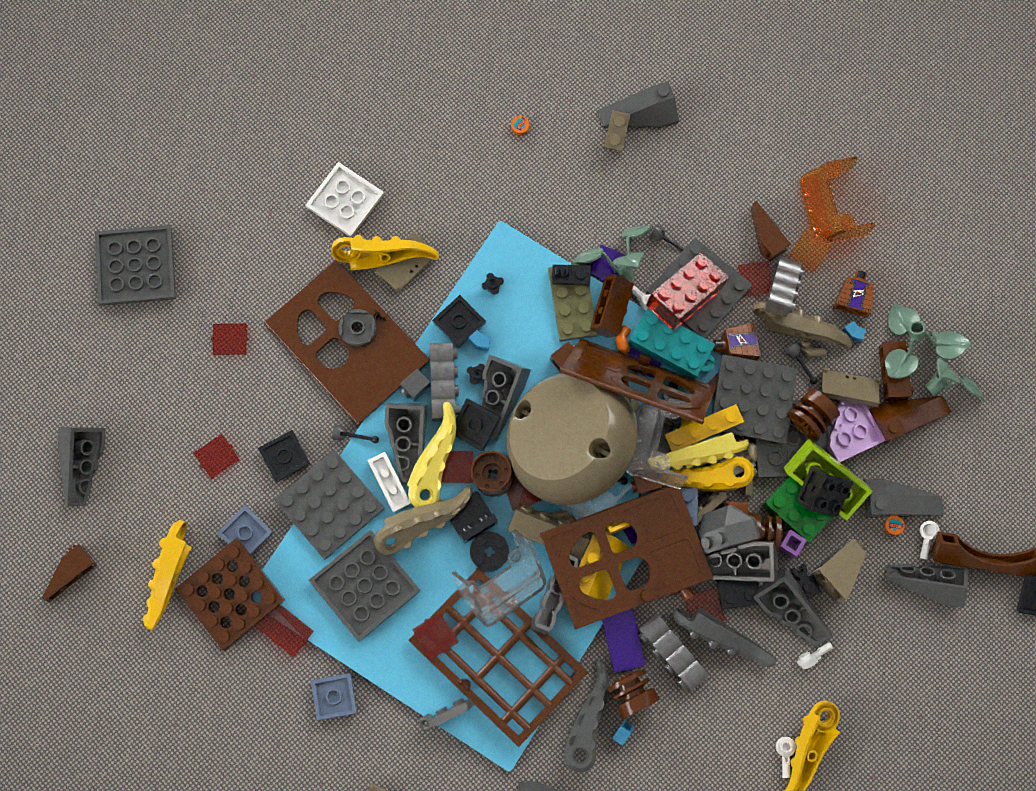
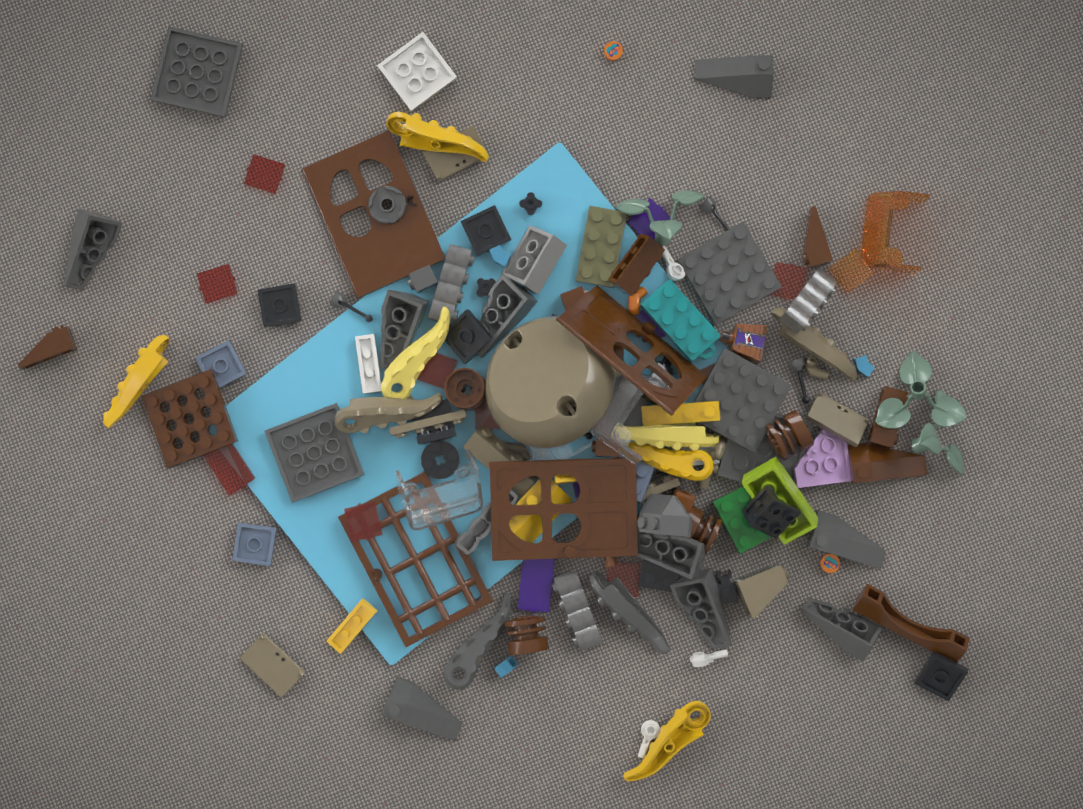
camera: 25 degrees right, 10 degrees up
dark grey plate [274,450,385,560] -> none
dark grey hinge [419,698,474,731] -> none
black plate [552,264,591,286] -> none
dark tan brick [604,110,630,152] -> none
clear red brick [646,252,729,331] -> none
medium lavender brick [779,530,807,559] -> none
torso [833,270,874,318] -> none
white plate [920,521,940,560] -> none
none -> yellow plate [326,598,377,654]
none -> dark tan plate [389,409,467,439]
none -> light grey slope [501,225,567,295]

